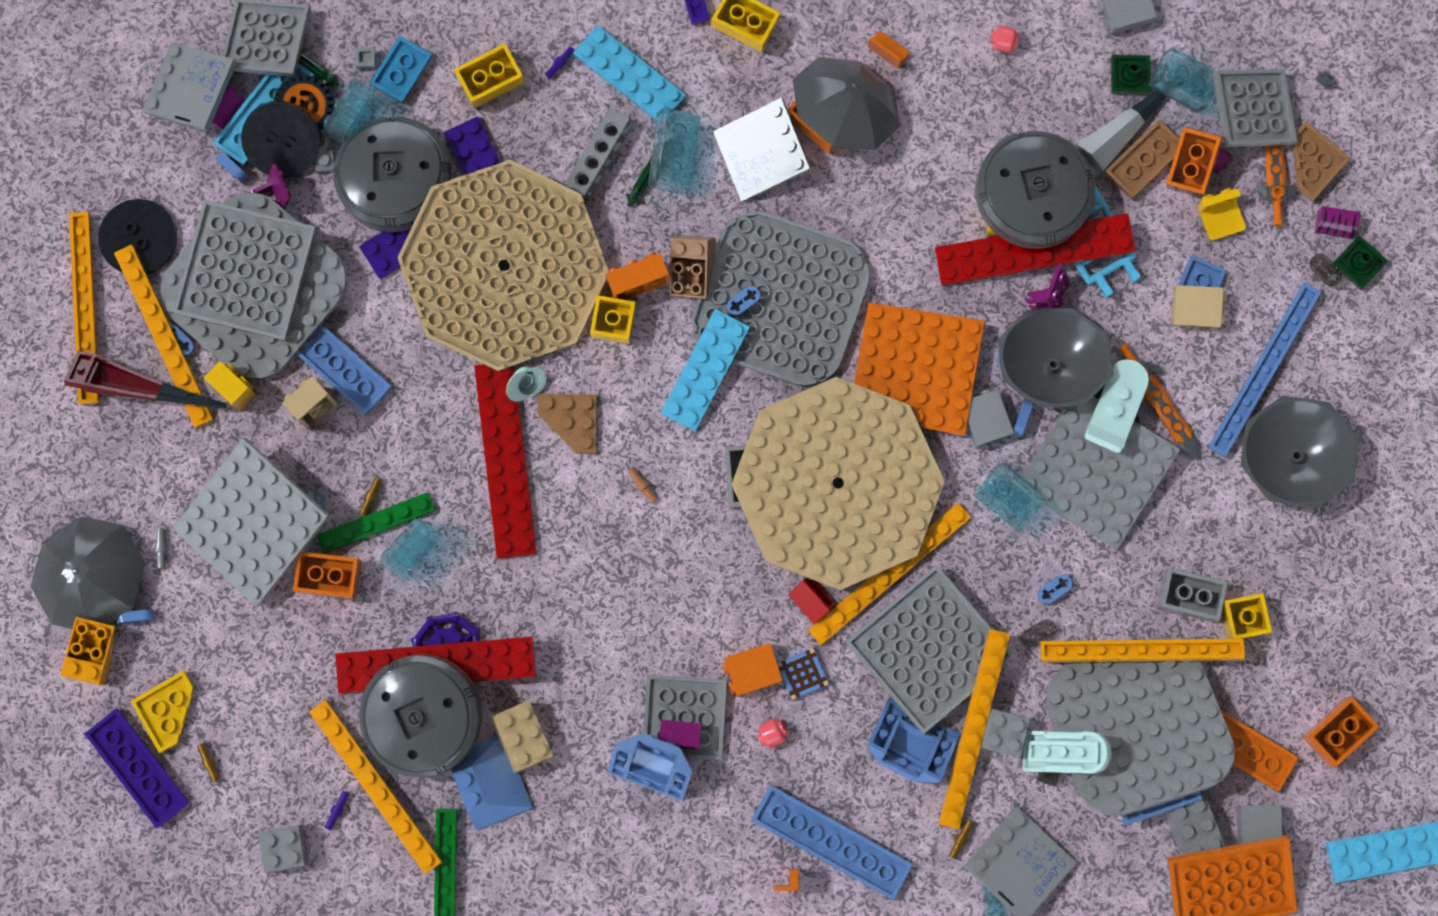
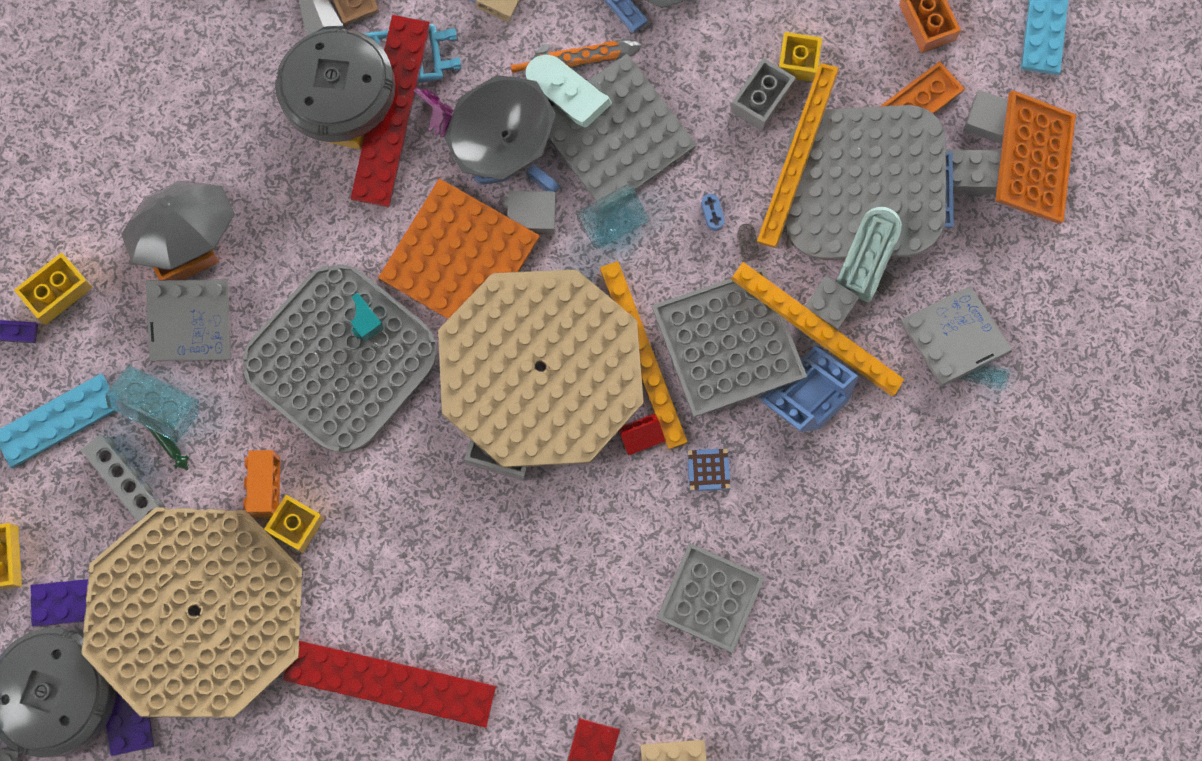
camera: 70 degrees left, 5 degrees down
light aqua piece [506,367,546,402] -> none
medium nougat plate [537,394,597,454] -> none
dark purple bar [544,46,575,79] -> none
medium blue slope [607,733,693,801] -> none
nougat bar [627,468,657,504] -> none
magenta brick [659,719,702,751] -> none
medium azure plate [661,309,750,431] -> none
medium nougat slope [670,235,716,299] -> none
orange brick [722,643,782,697] -> none
medium blue beam [727,286,760,317] -> none
medium blue plate [751,785,913,900] -> none
coral head [757,718,788,748] -> none
orange panel [773,868,799,891] -> none
orange panel [868,30,910,69] -> none
pearl gold bar [948,820,974,859] -> none
coral head [990,25,1019,53] -> none
none -> teal arch [350,293,384,342]

